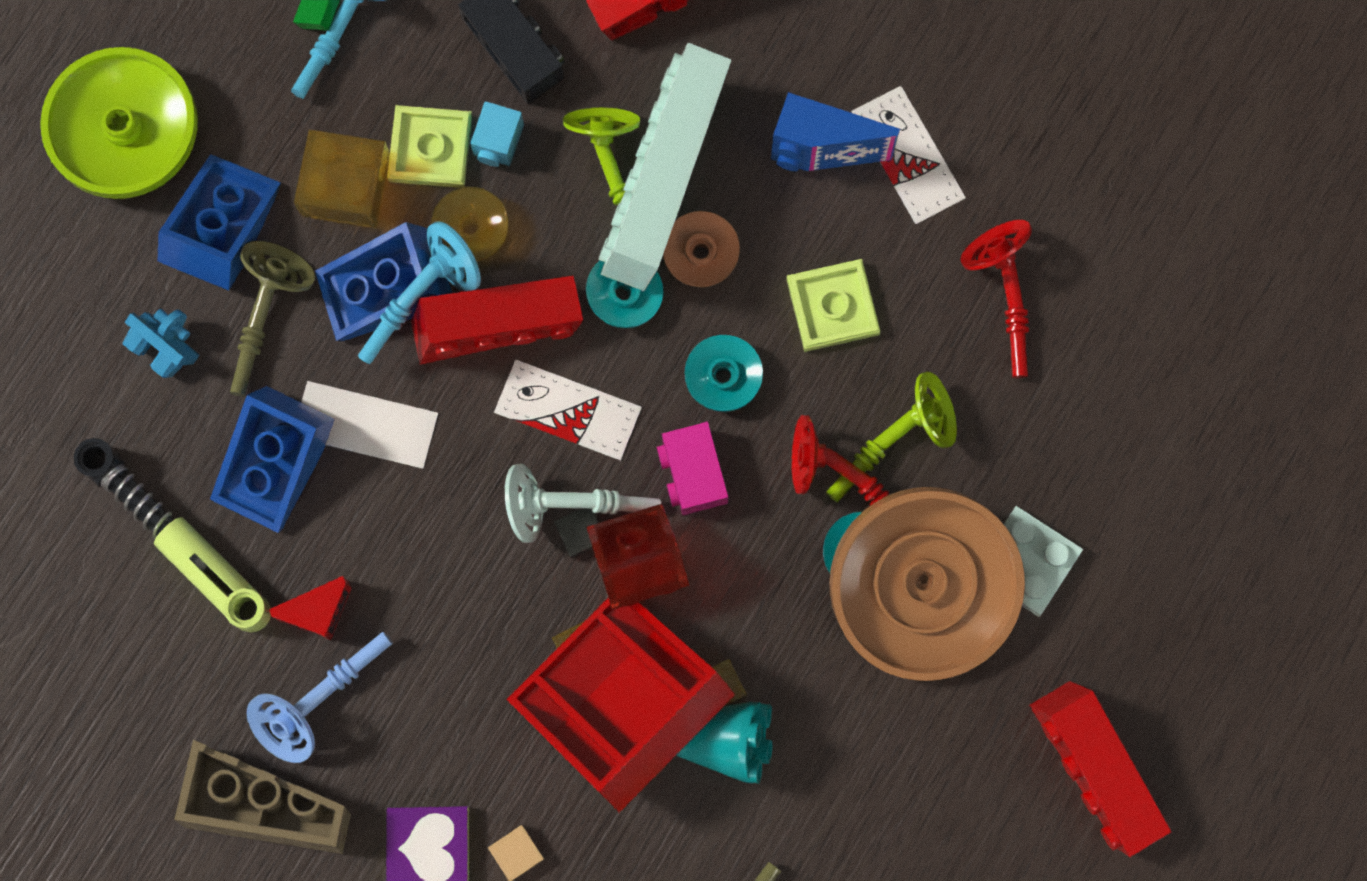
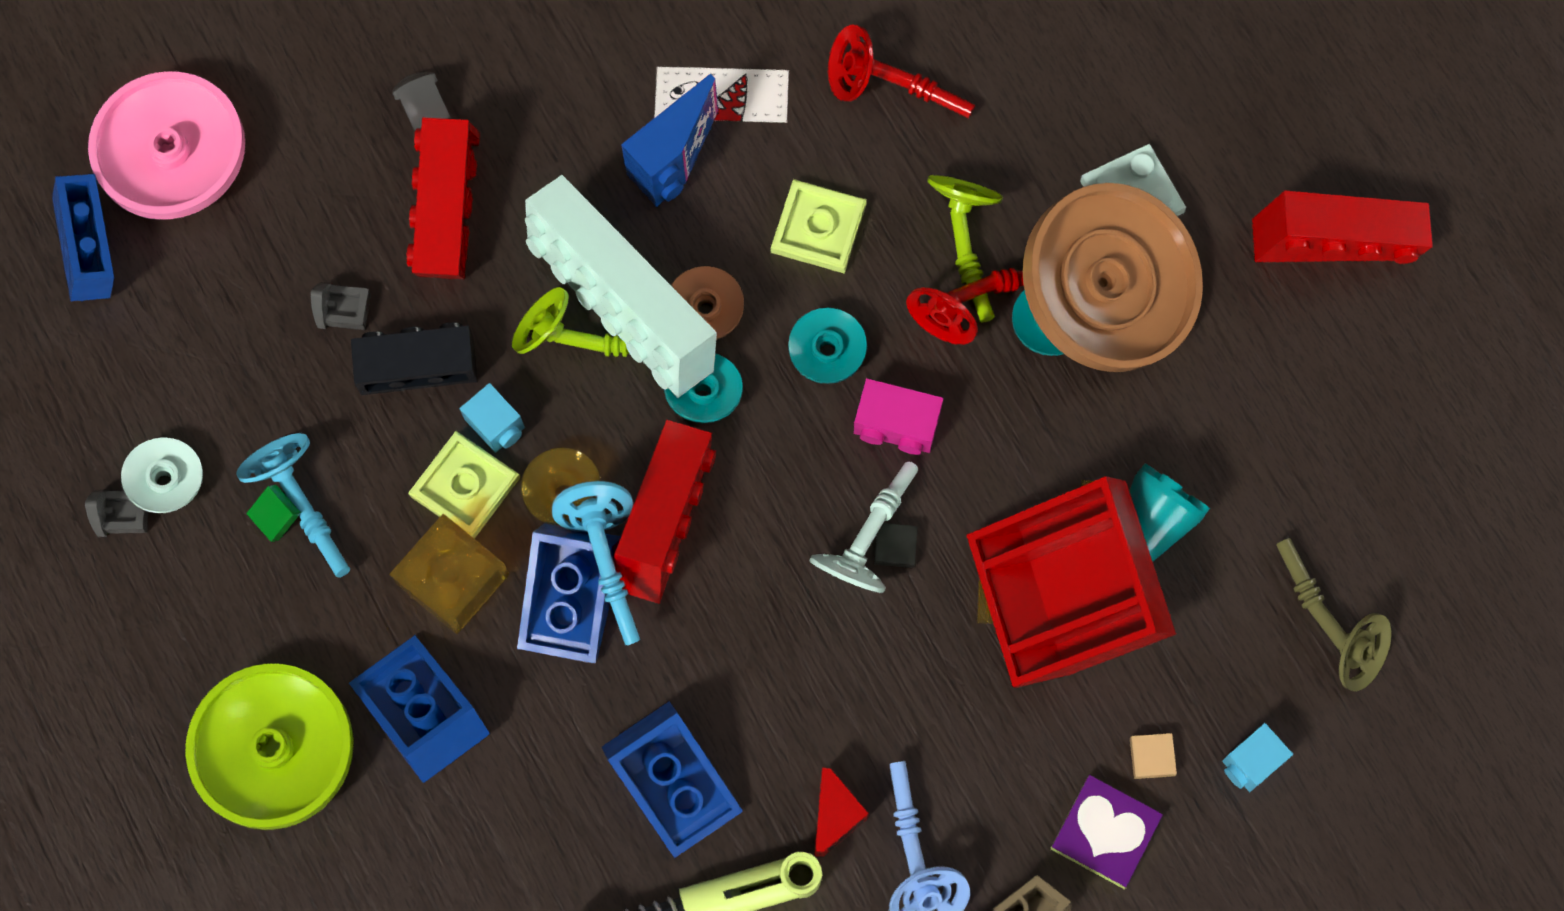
camera: 60 degrees left, 5 degrees down
dark azure hips [123,309,200,378] -> none
olive dish [230,241,315,397] -> none
white sticker [301,381,438,469] -> none
white sticker [494,359,642,460] -> none
clear red brick [586,503,690,610] -> none

